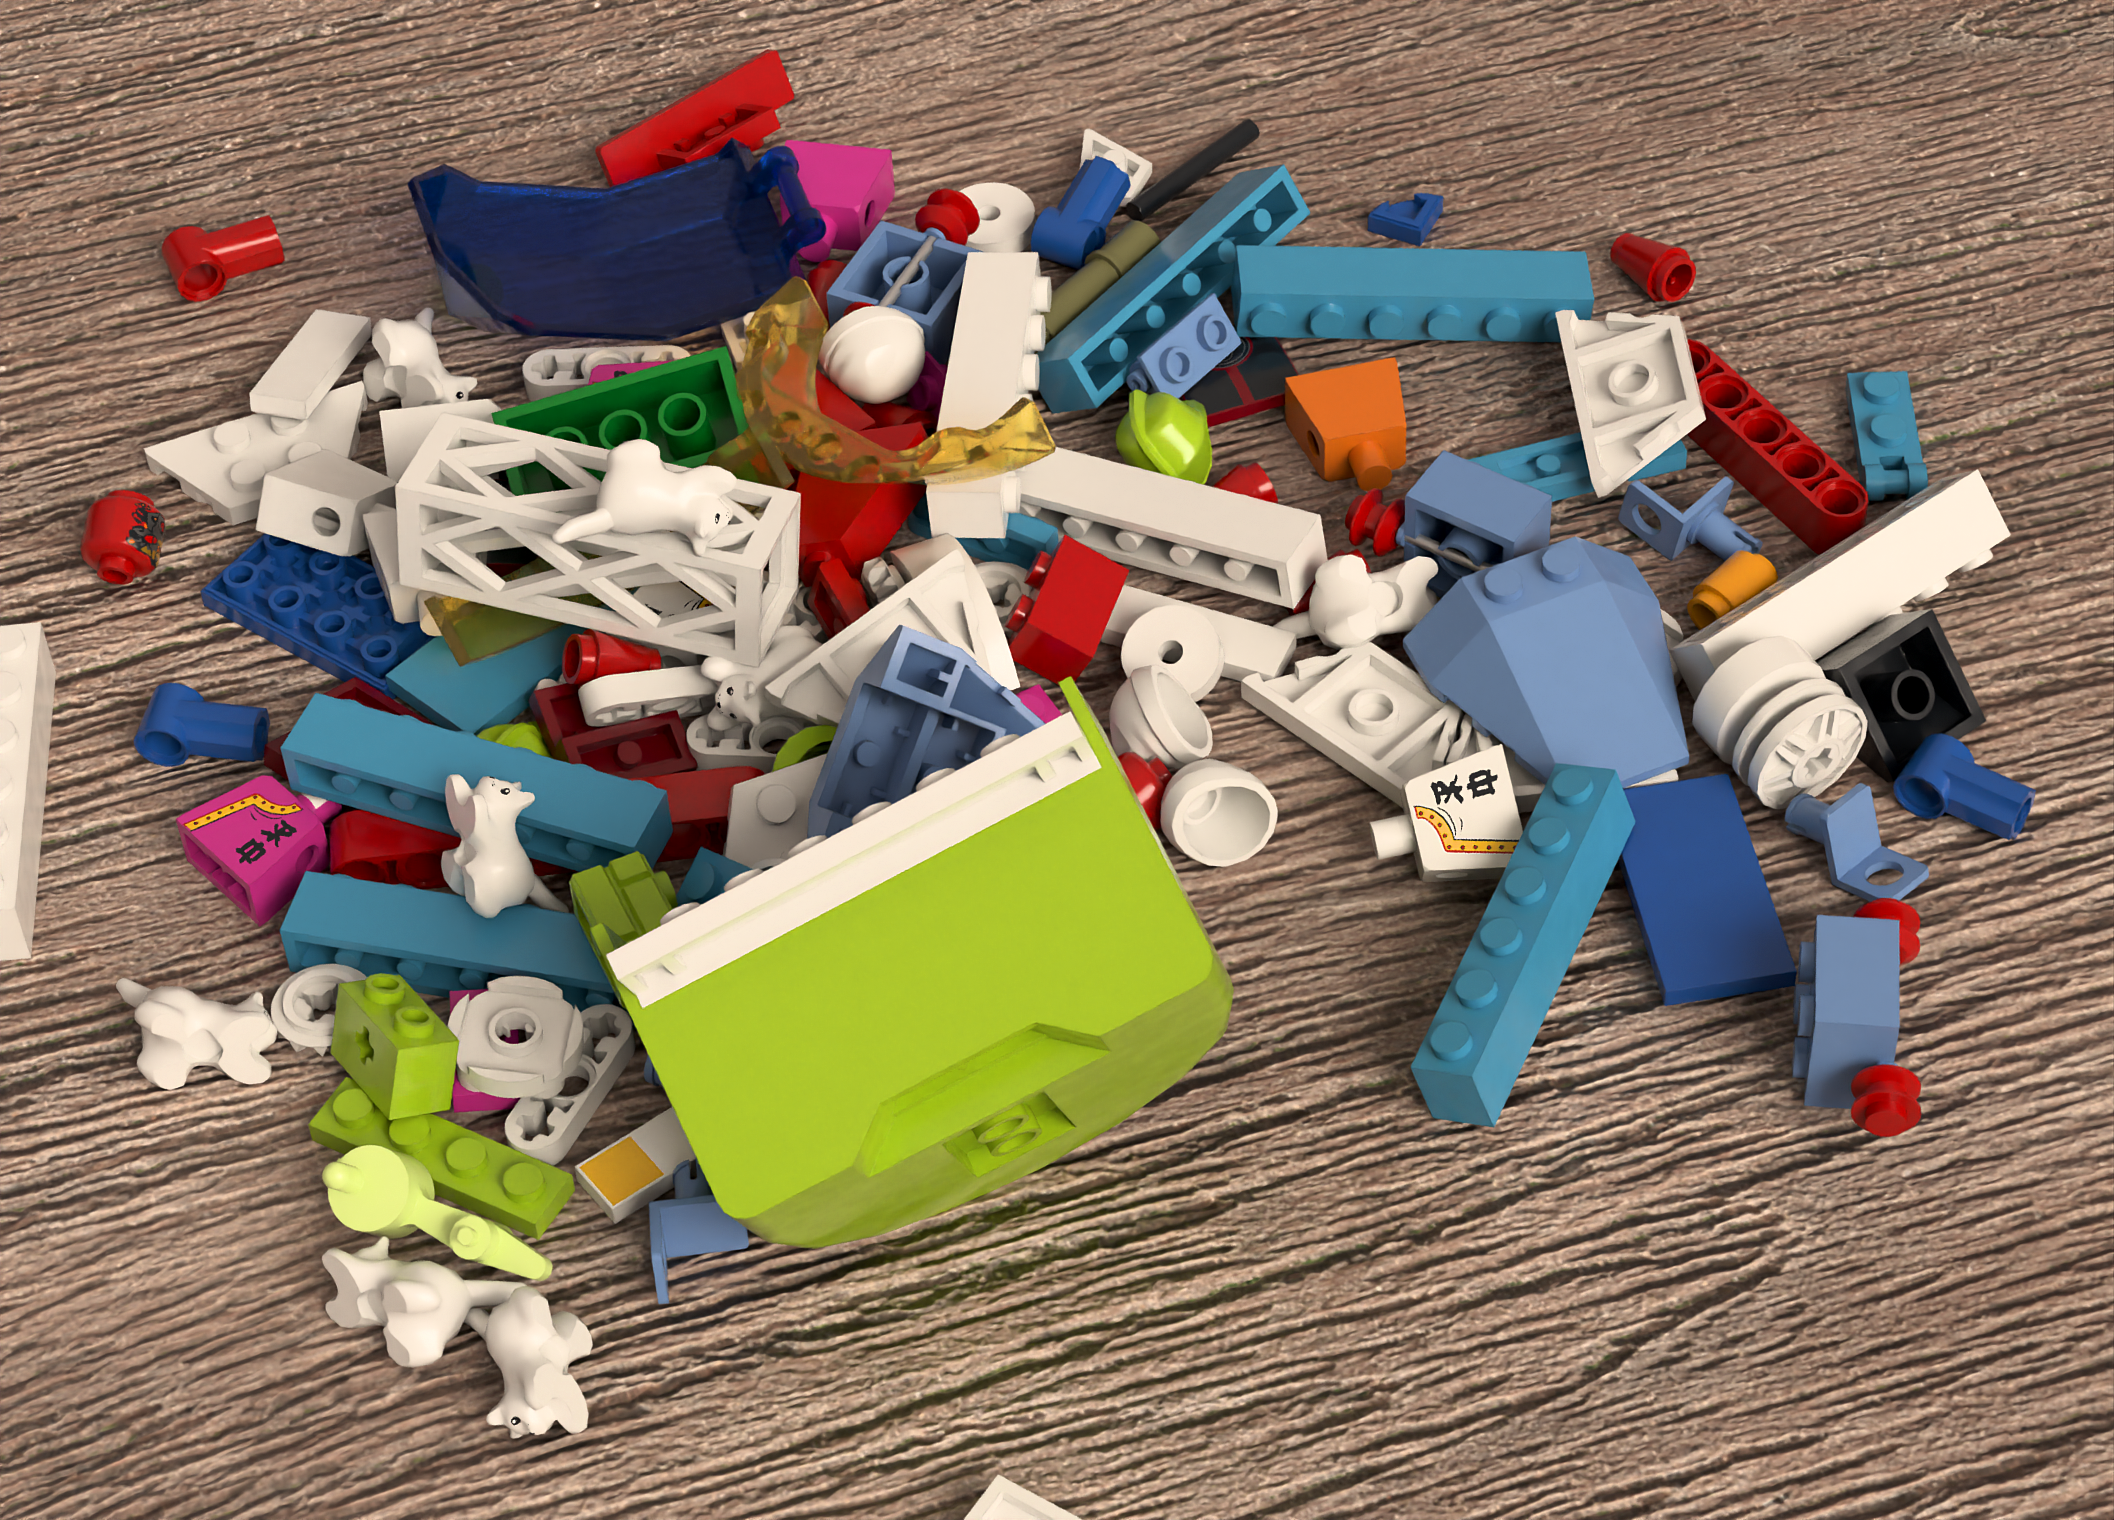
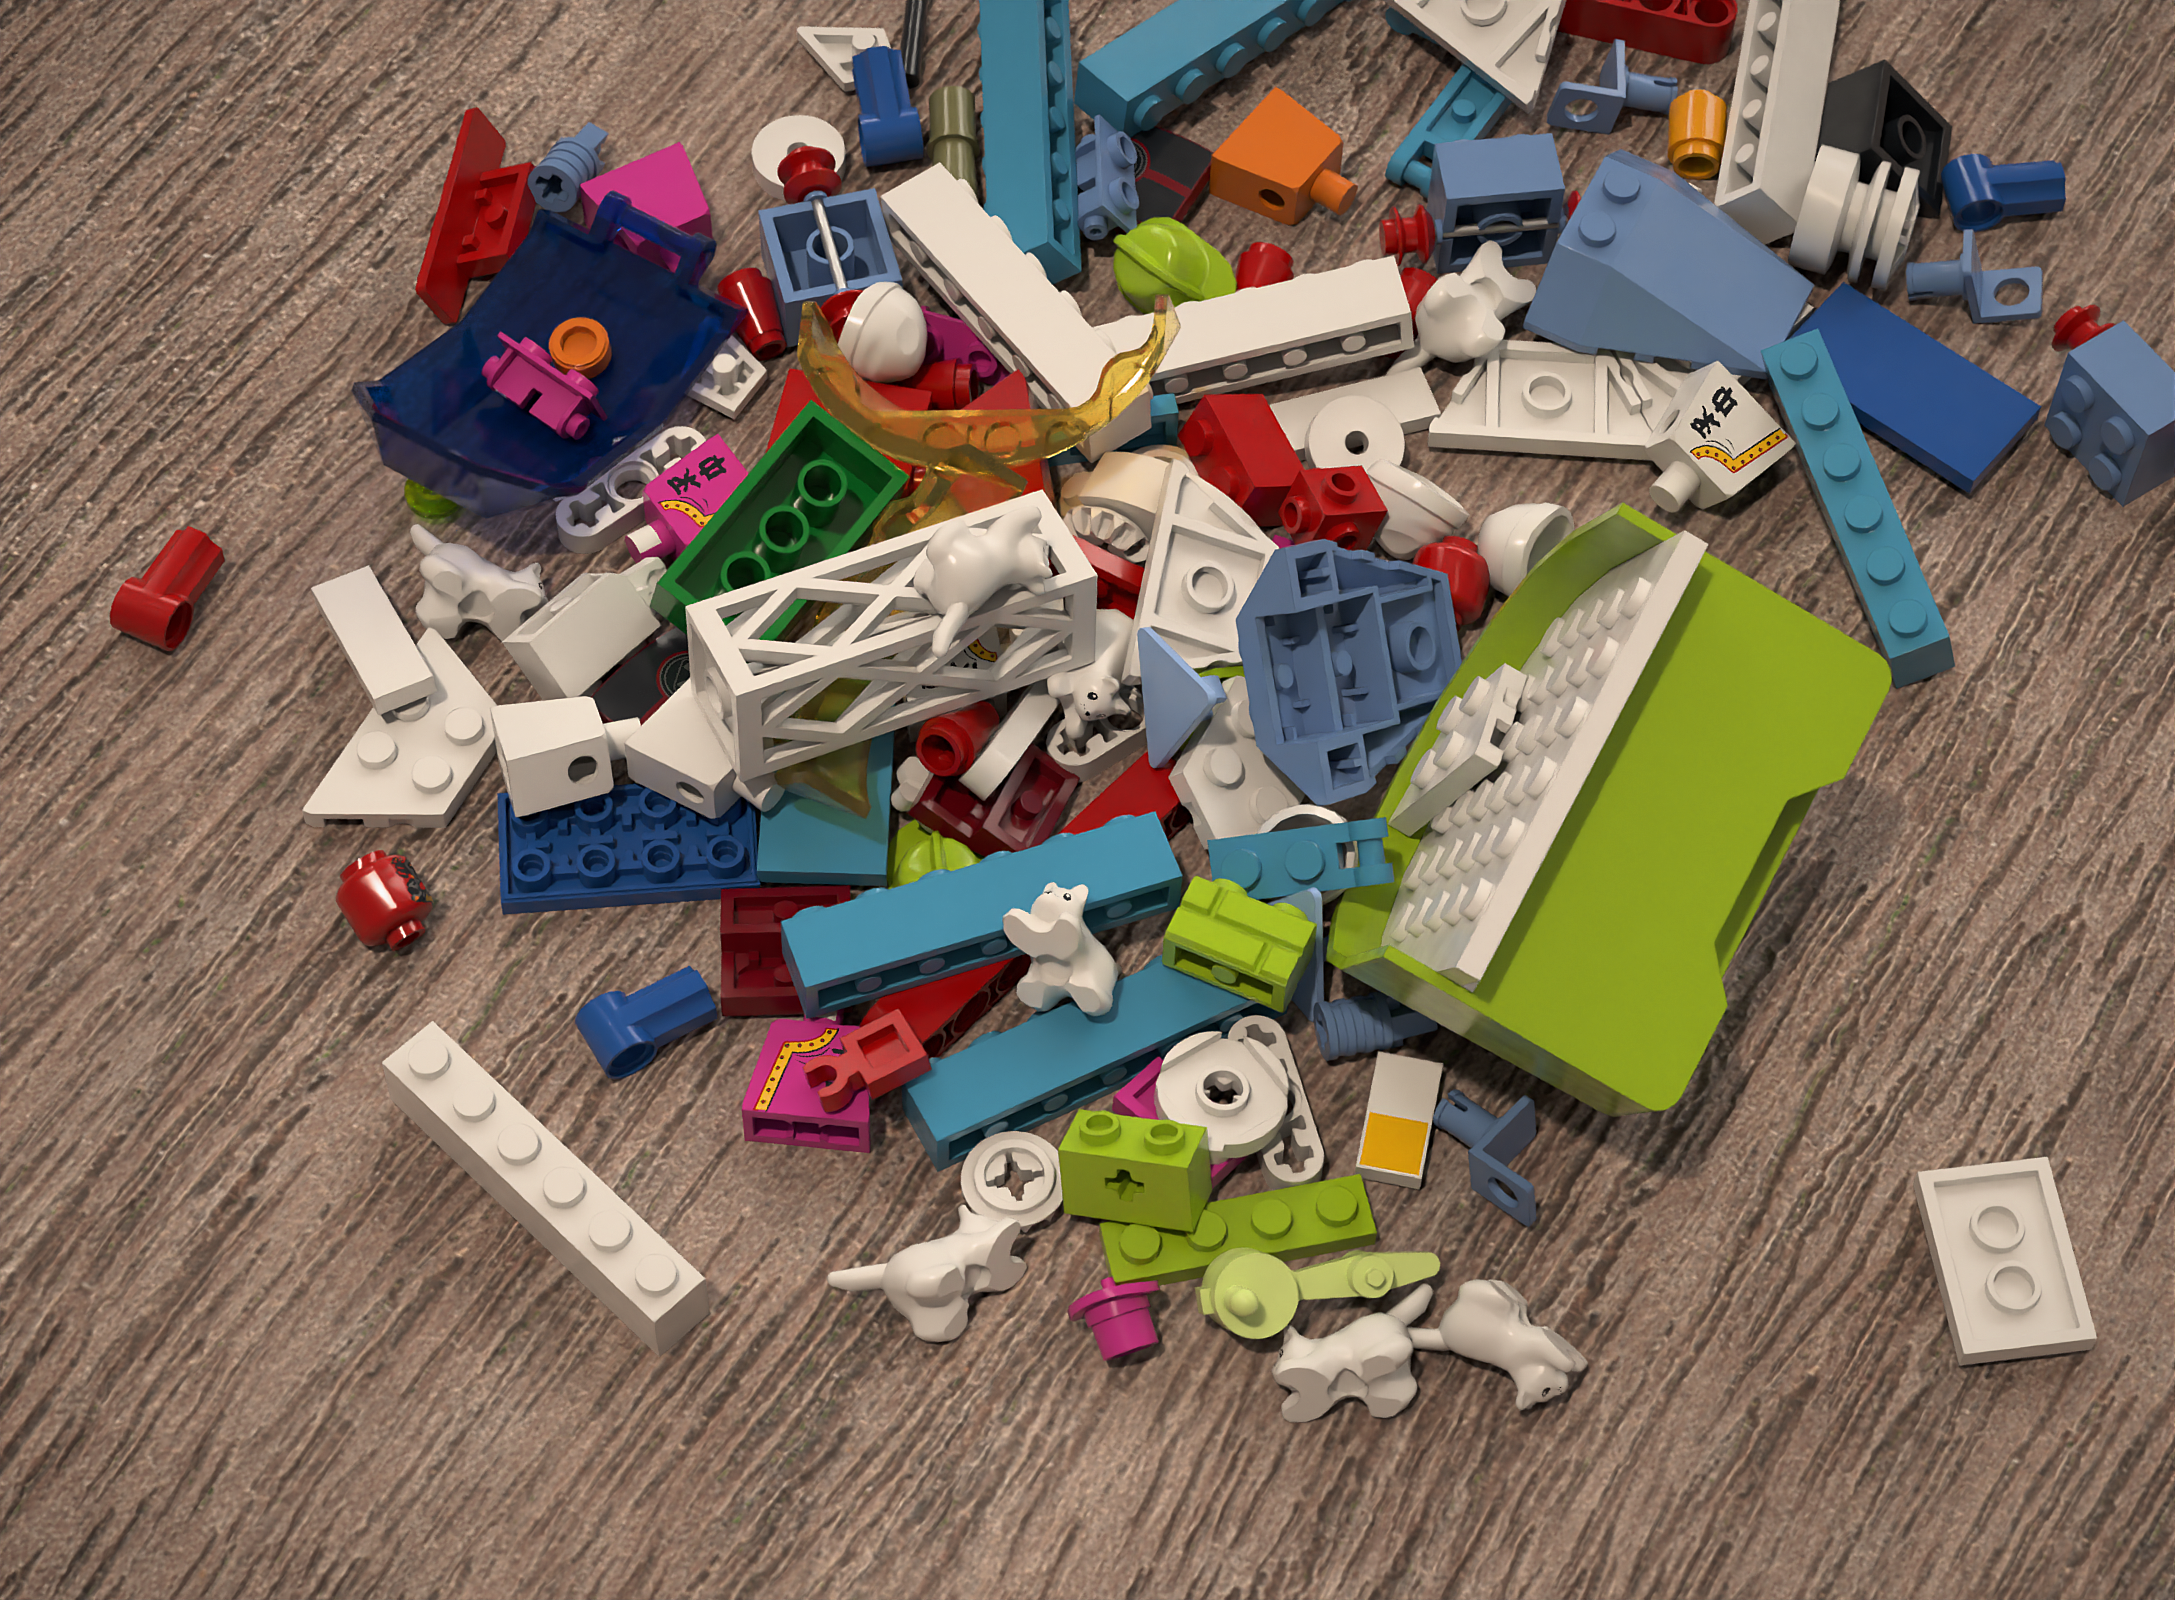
camera: 45 degrees left, 10 degrees up
none -> dark pink hinge [482,331,608,440]
none -> medium blue hinge [528,122,608,212]
none -> orange tile [549,317,612,379]
none -> red plate [803,1008,932,1112]
none -> dark pink piece [1067,1276,1161,1361]
none -> light blue piece [1137,627,1227,768]
none -> red brick [1278,465,1388,551]

